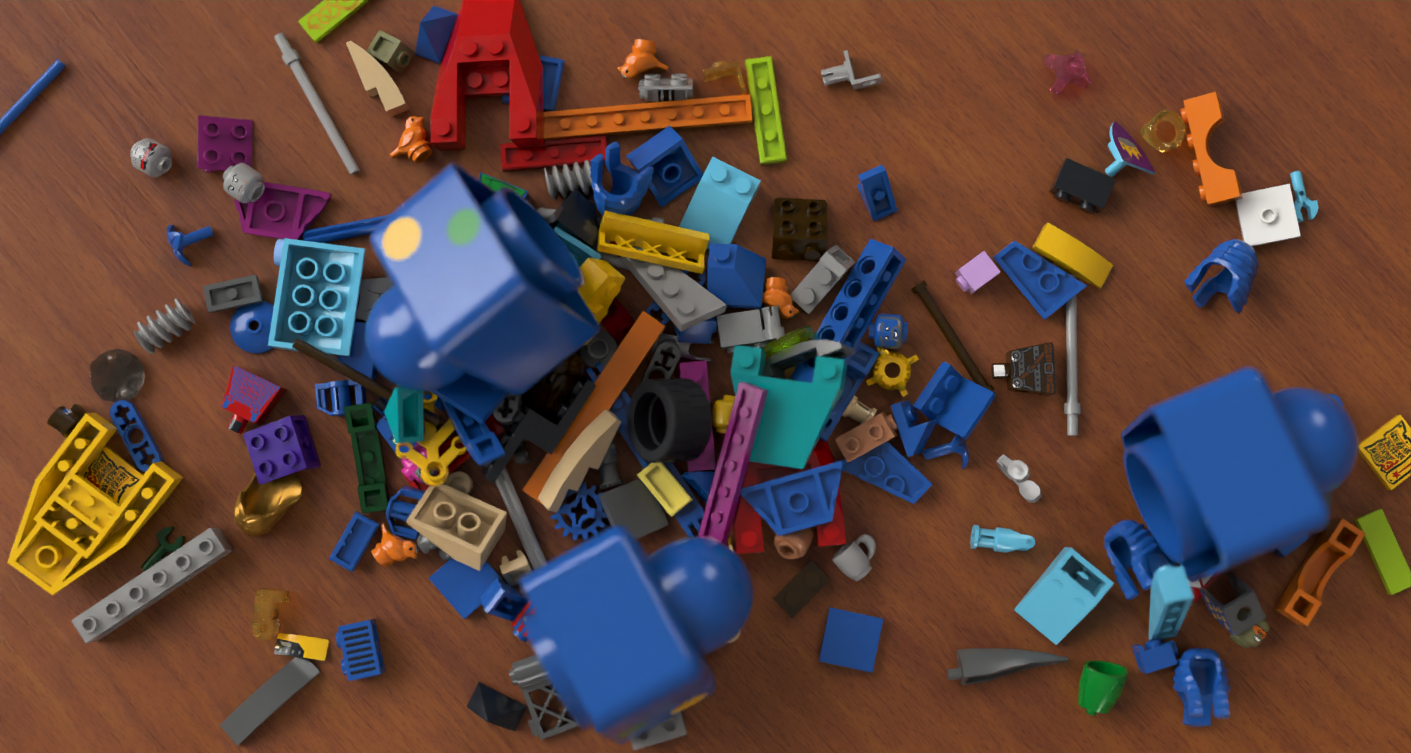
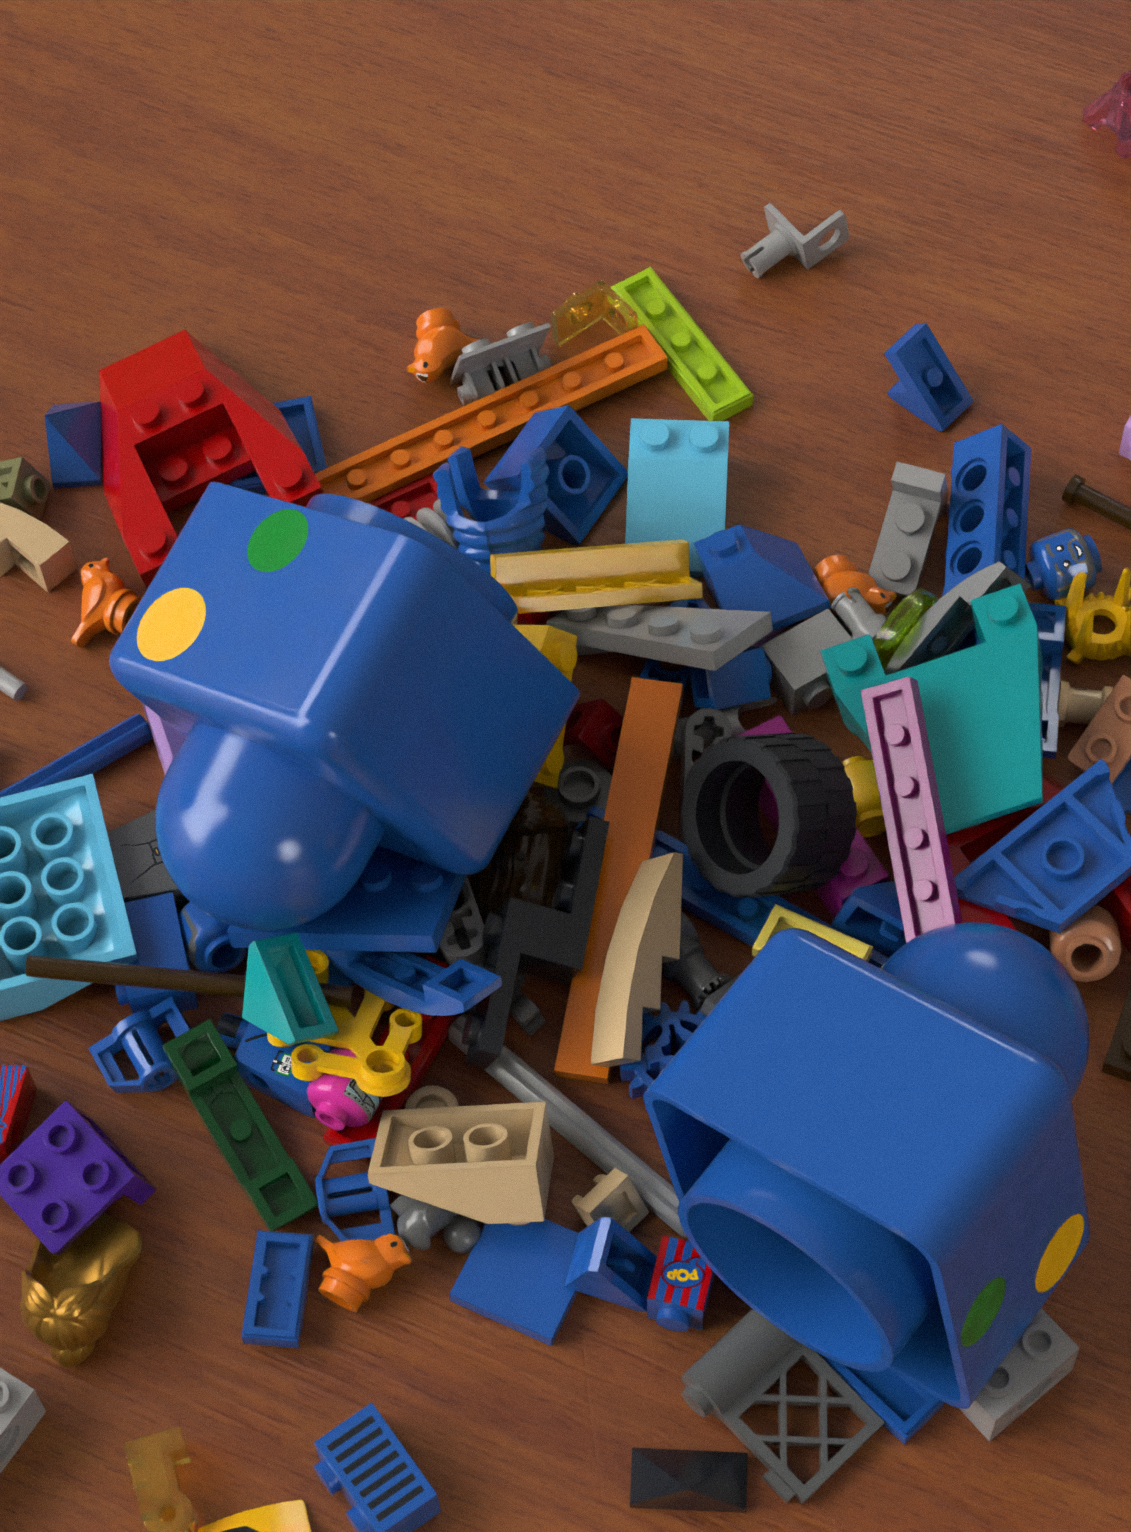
camera: 20 degrees left, 25 degrees down
dark brown bracket [772,198,827,261] -> none

